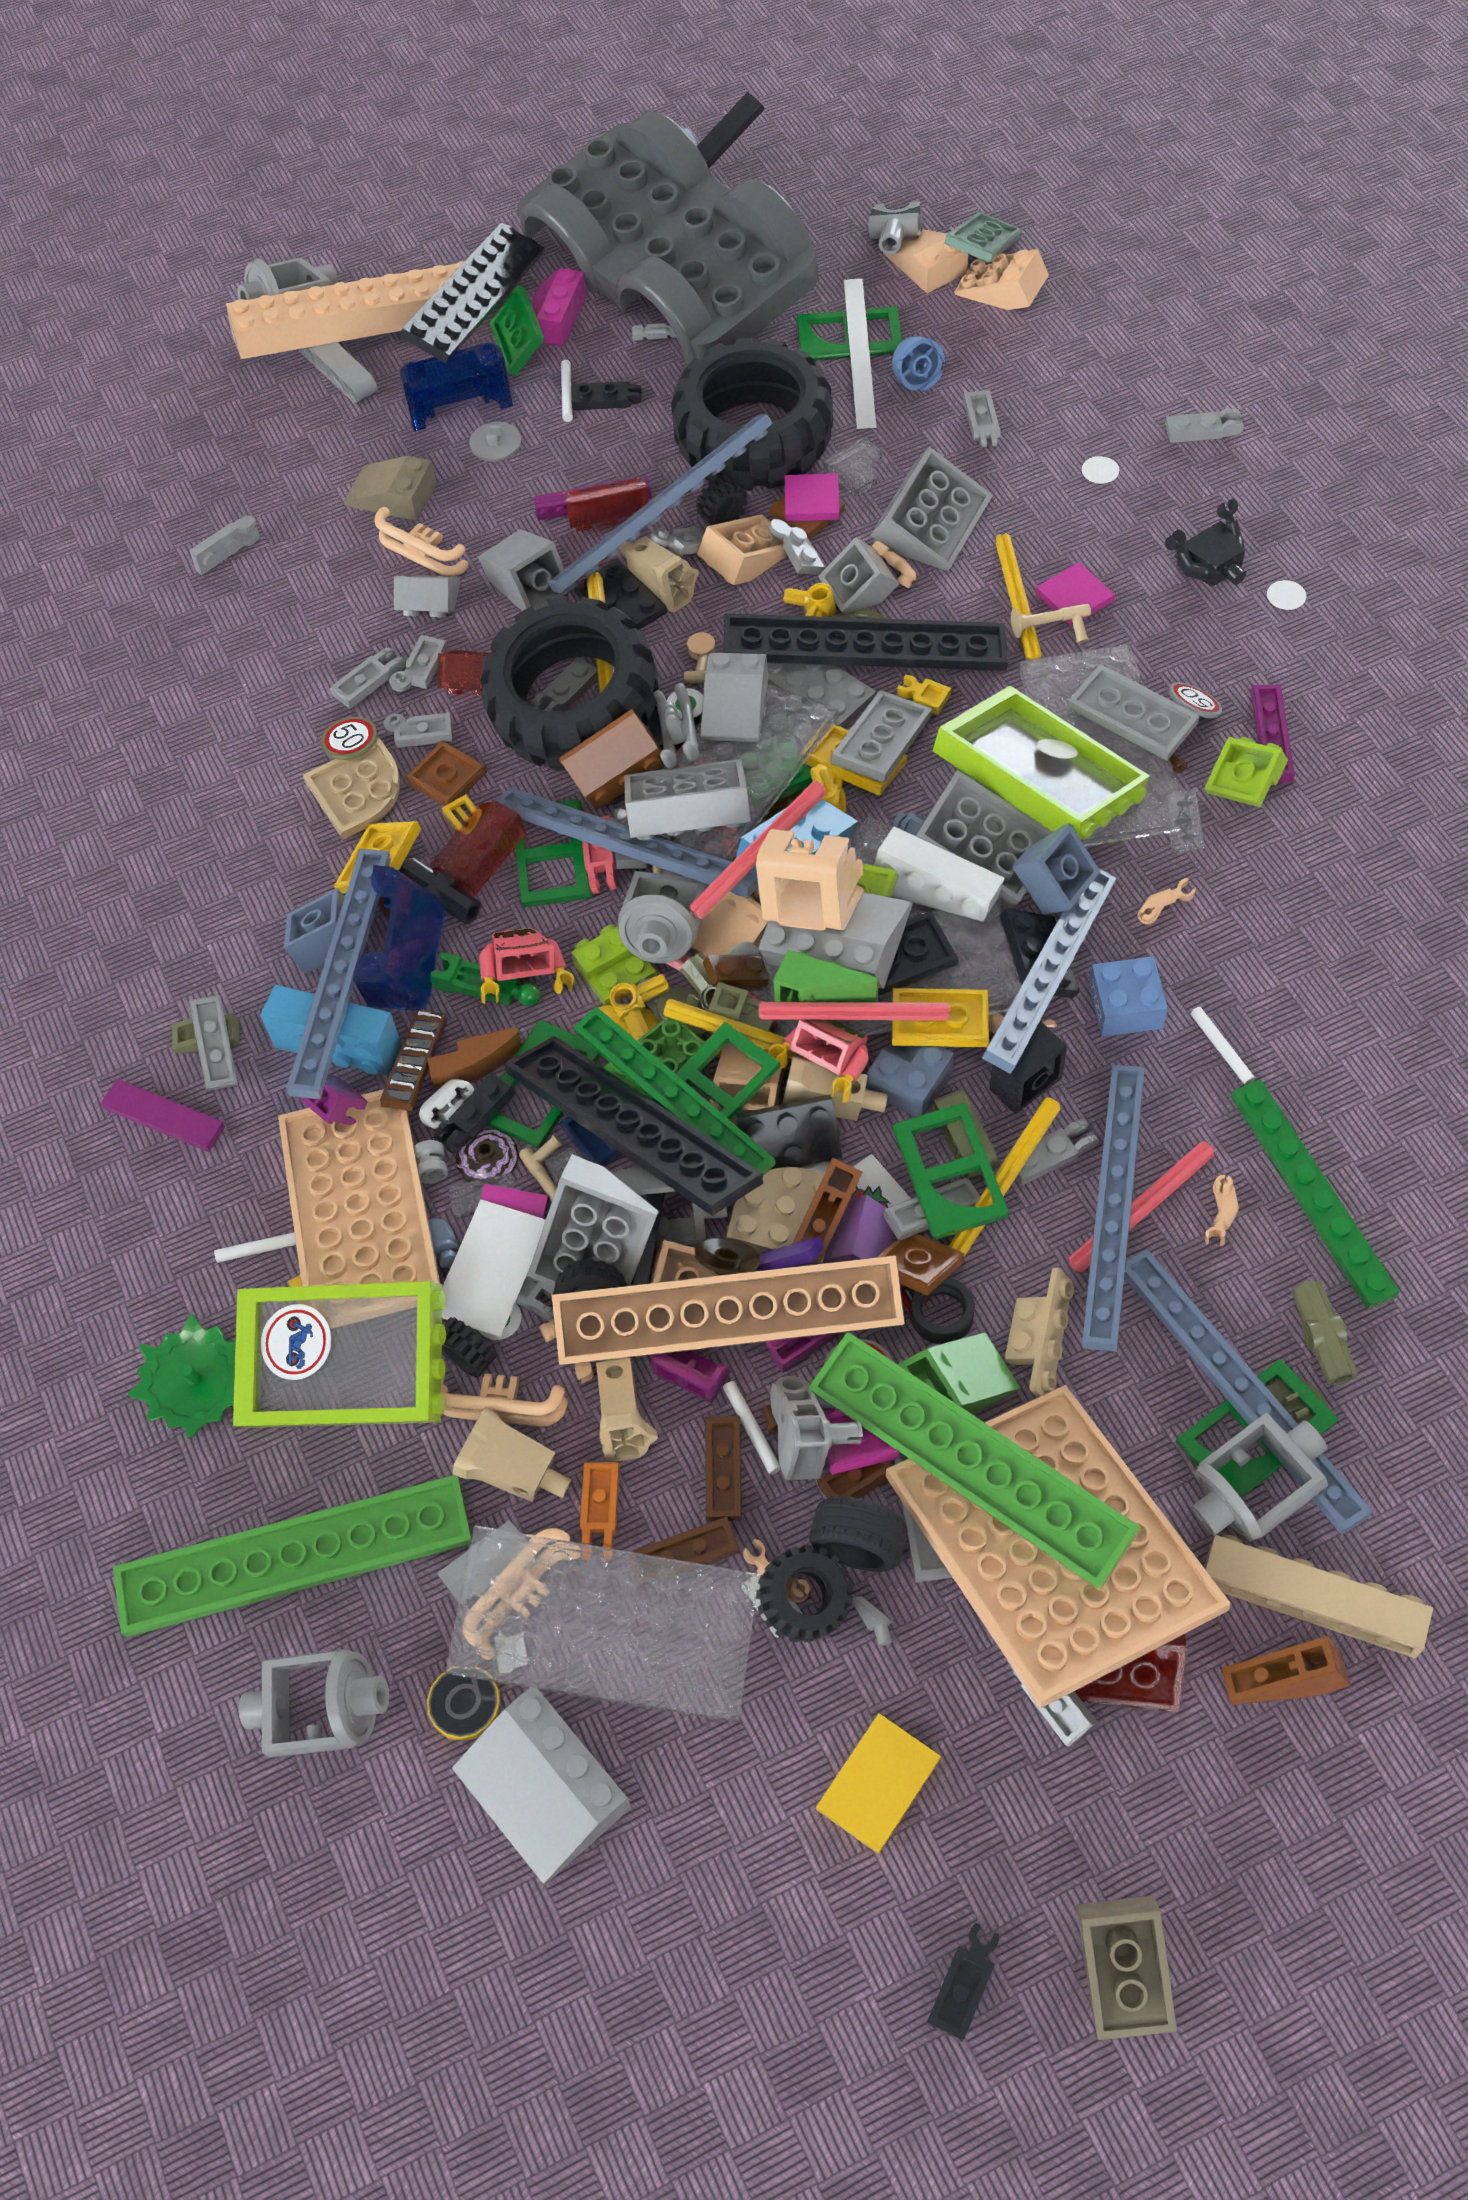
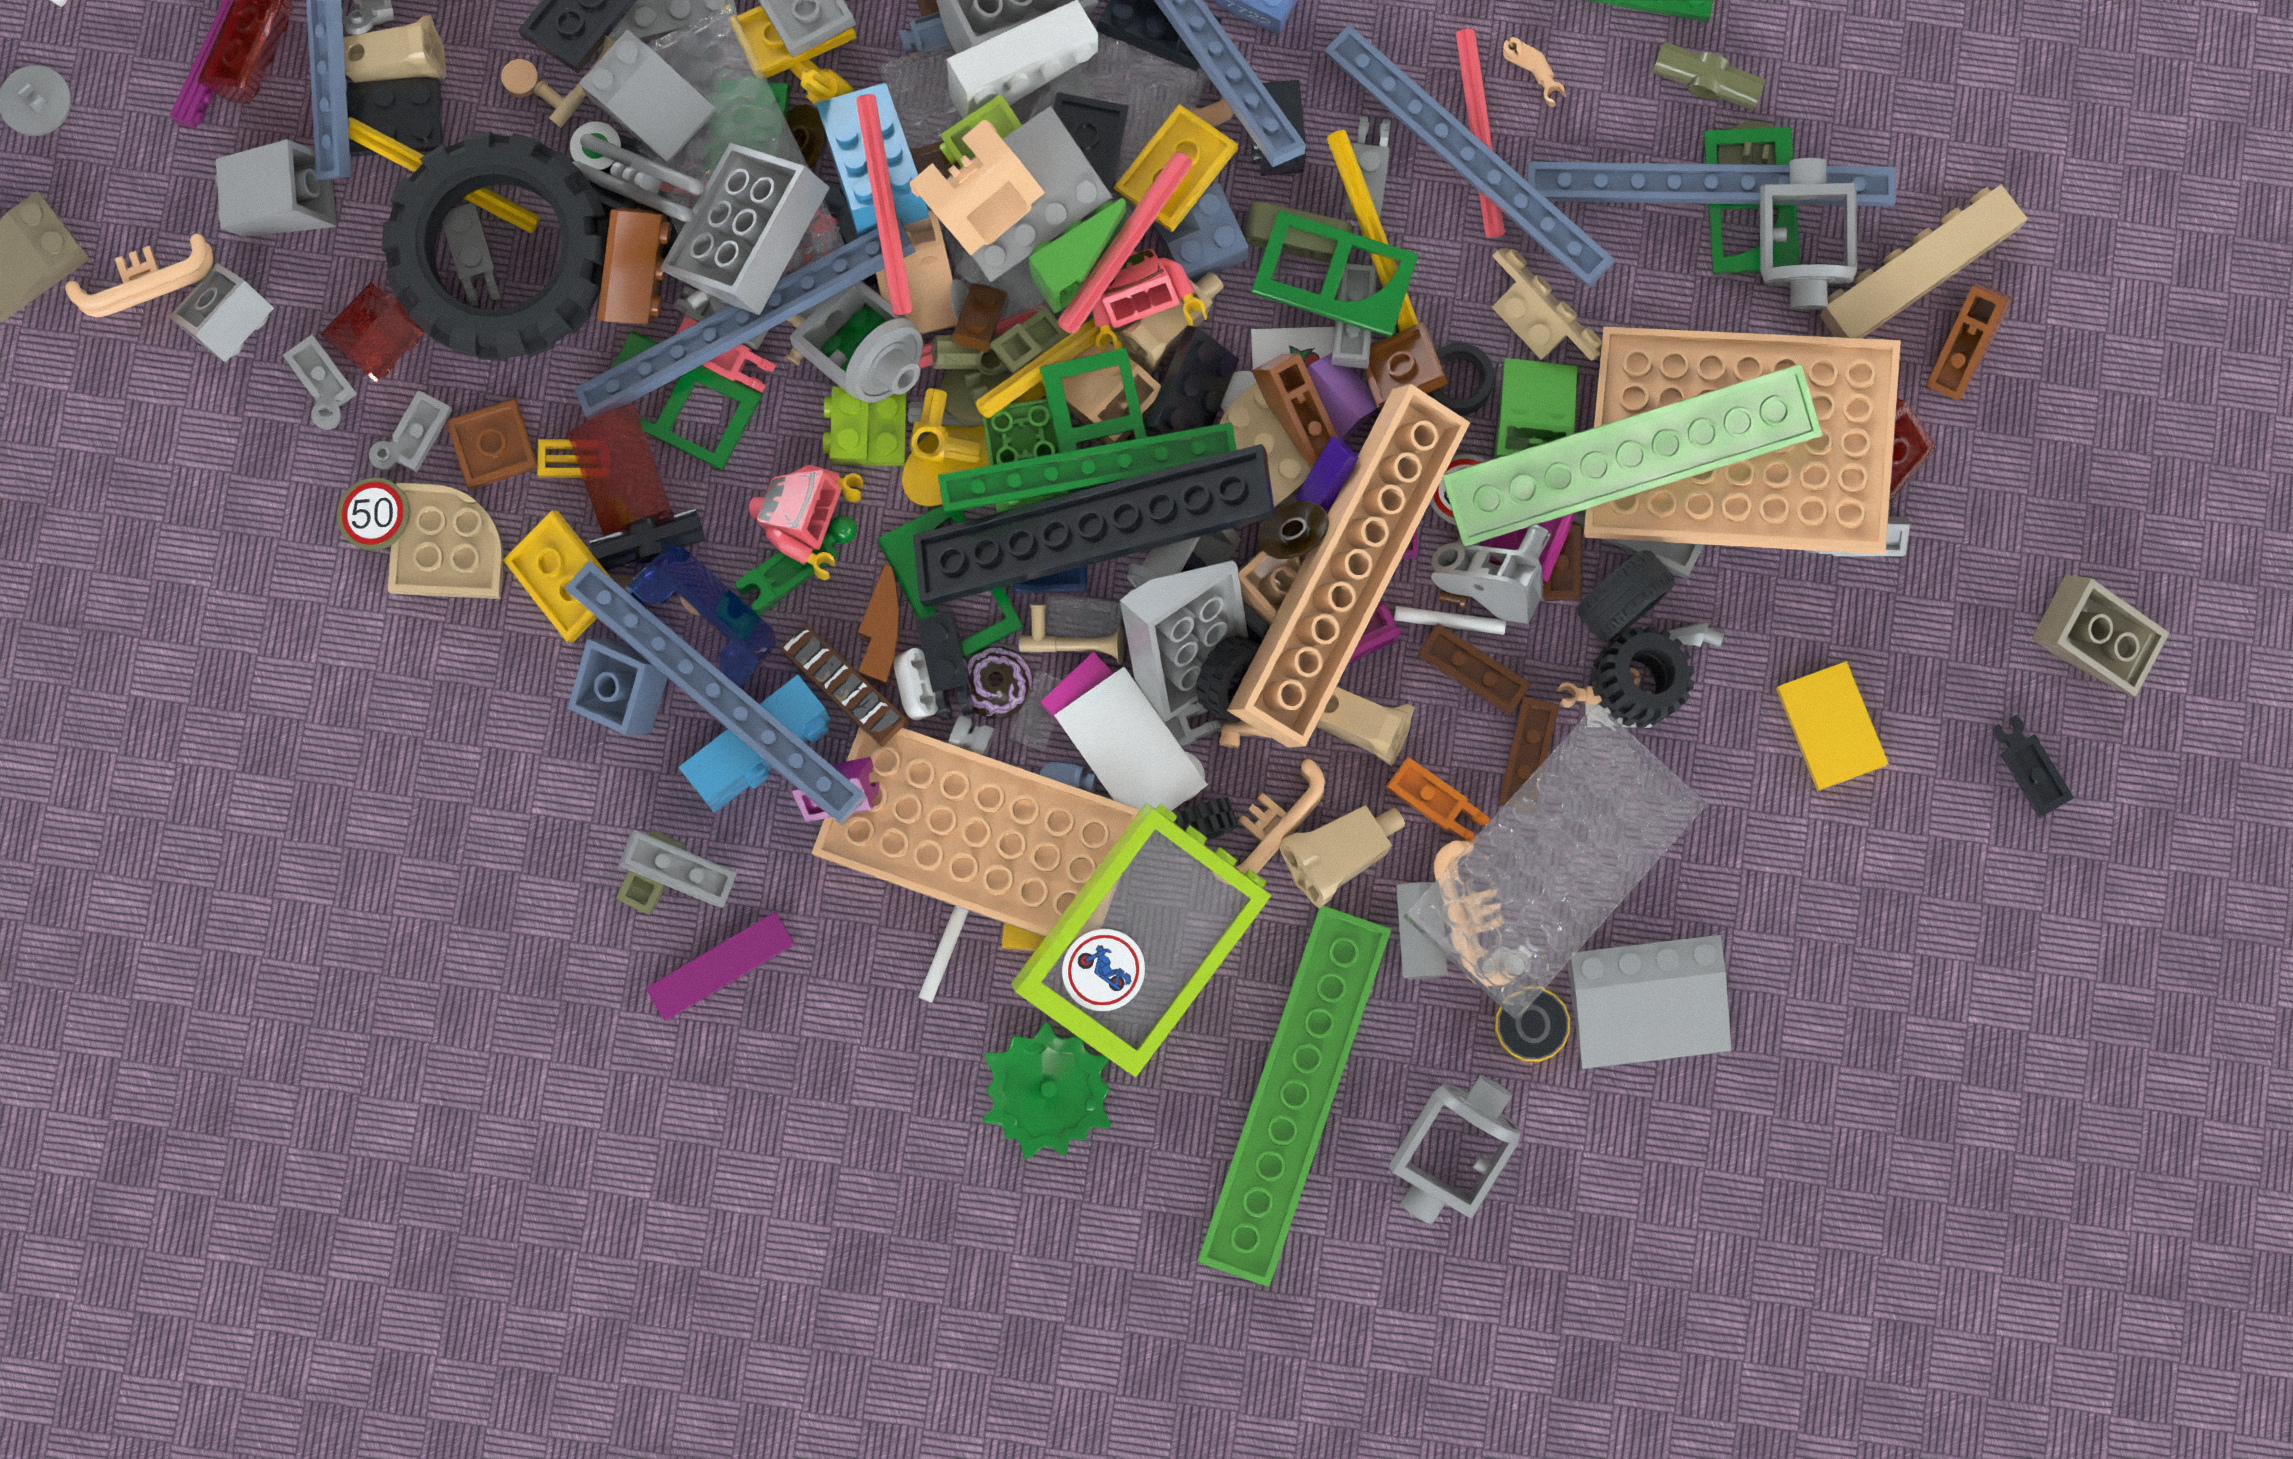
camera: 60 degrees left, 20 degrees up
light grey hinge [330,647,407,709] -> none

